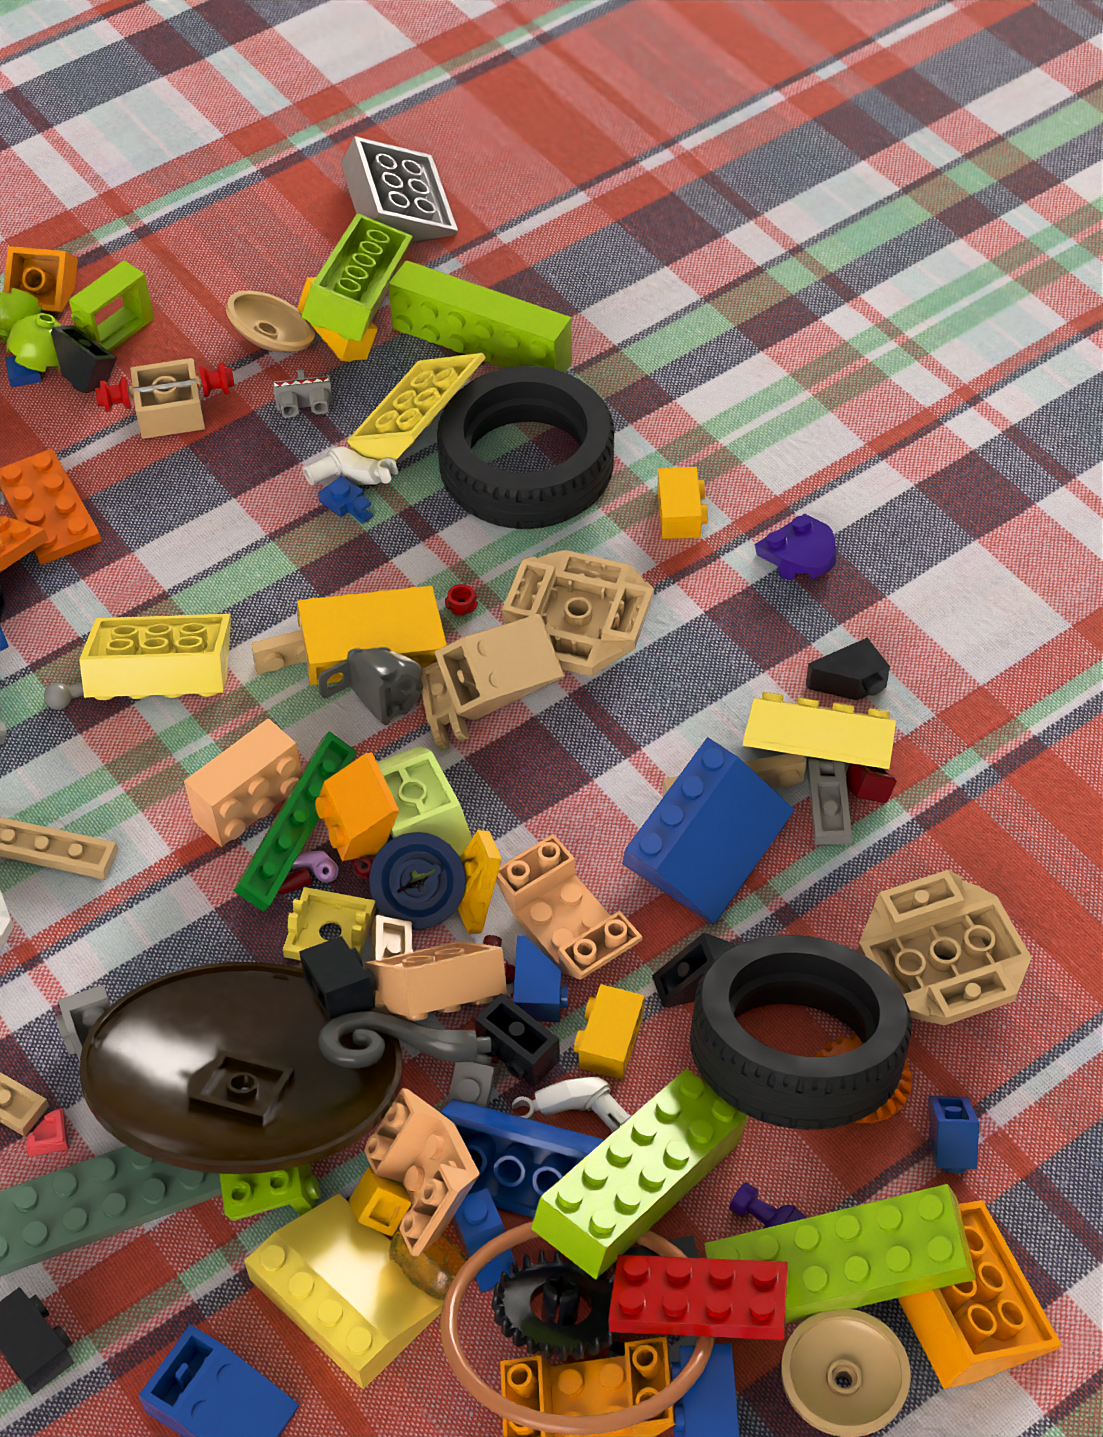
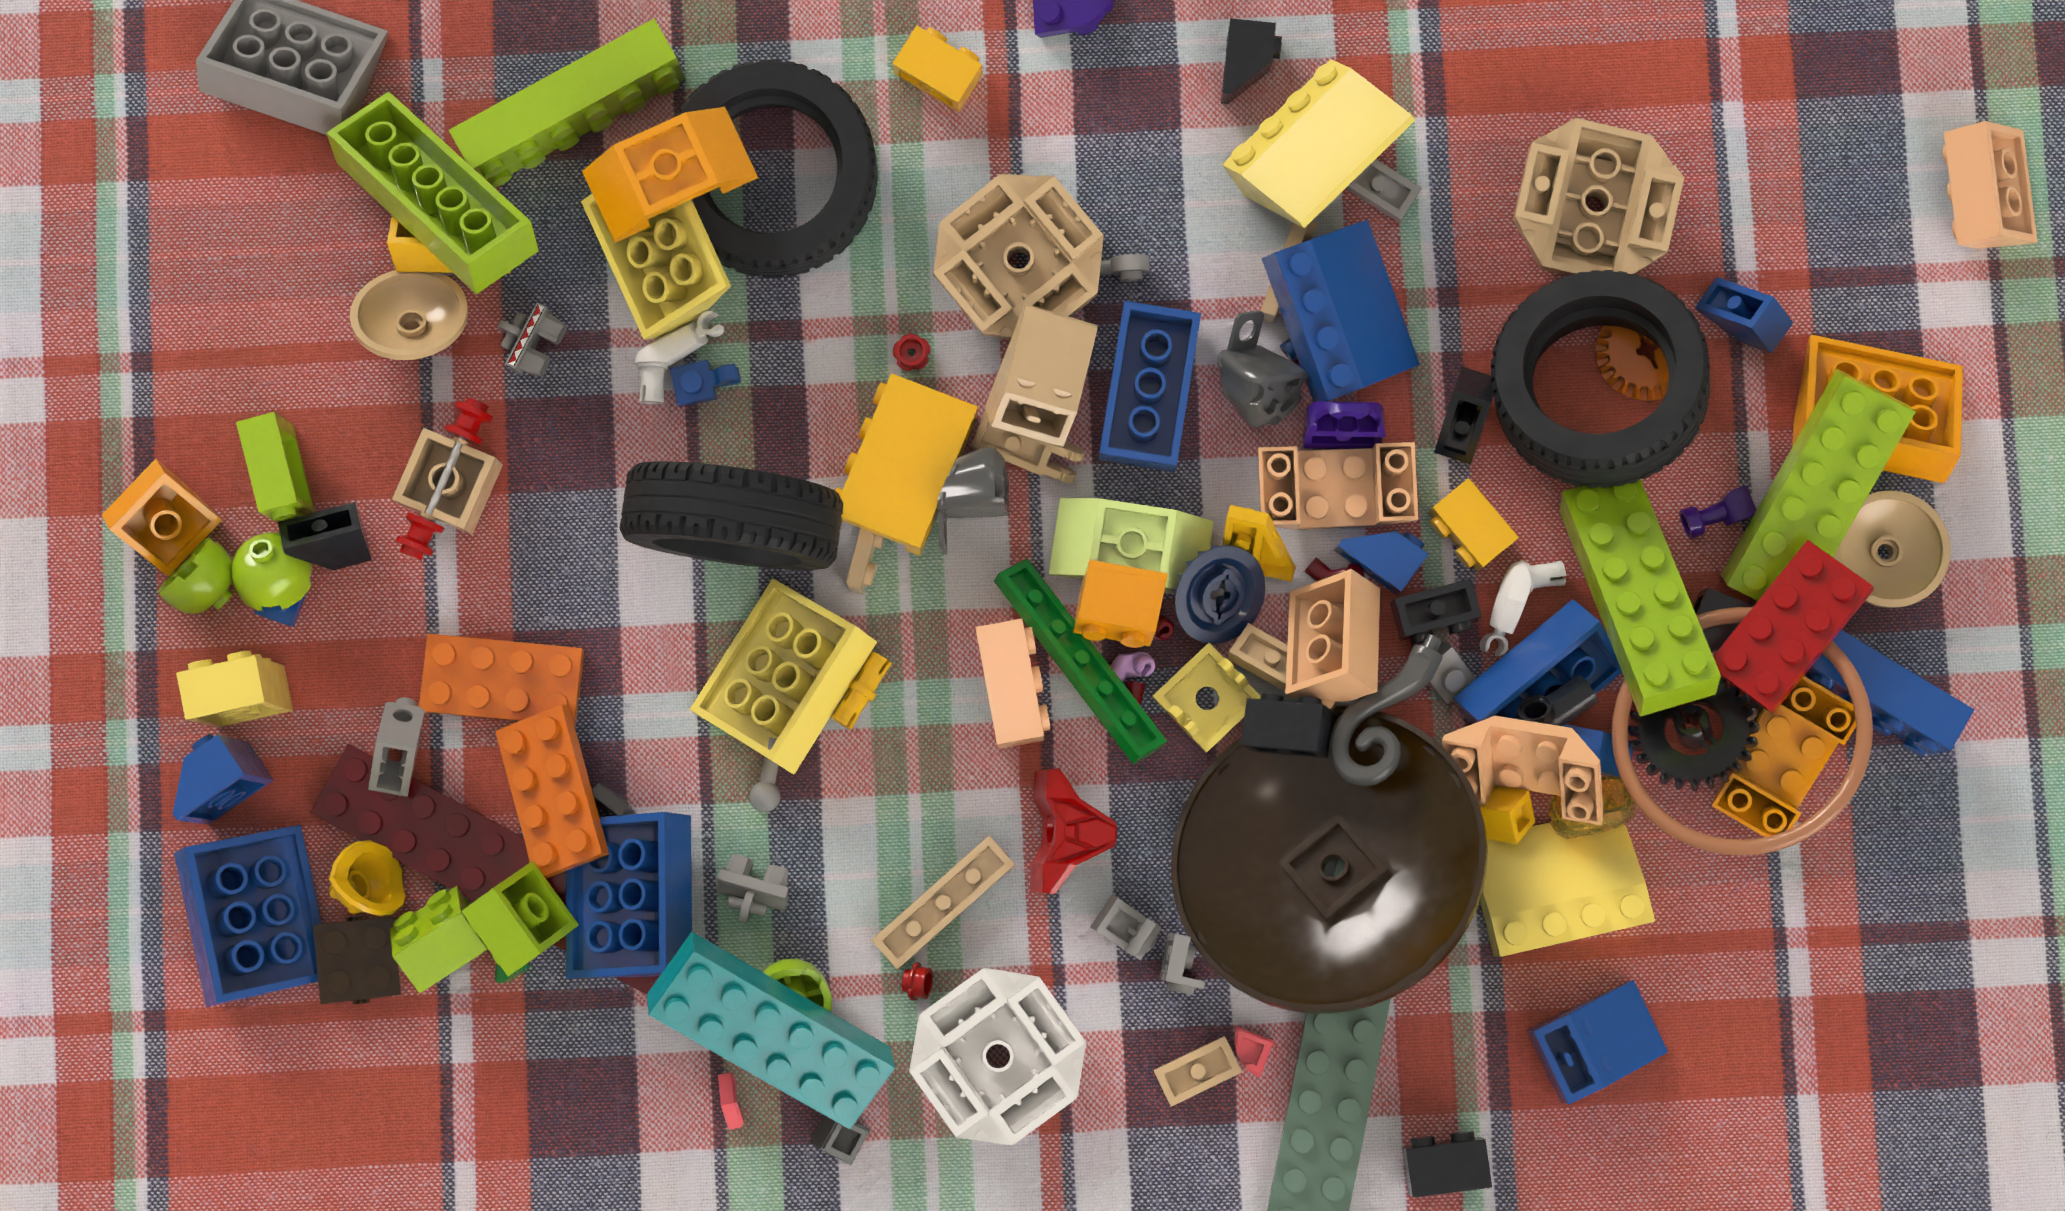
camera: 55 degrees left, 30 degrees up
none -> light orange slope [582,107,758,243]
none -> black tyre [619,461,844,570]
none -> yellow pin [830,651,892,730]
none -> red piece [1030,768,1117,895]
none -> light grey bracket [1090,894,1161,960]
none -> blue brick [1099,301,1201,473]
none -> light grey plate [1100,254,1150,282]
none -> dark grey piece [1217,310,1309,428]
none -> dark purple slope [1303,401,1385,449]
none -> black piece [1517,675,1598,726]

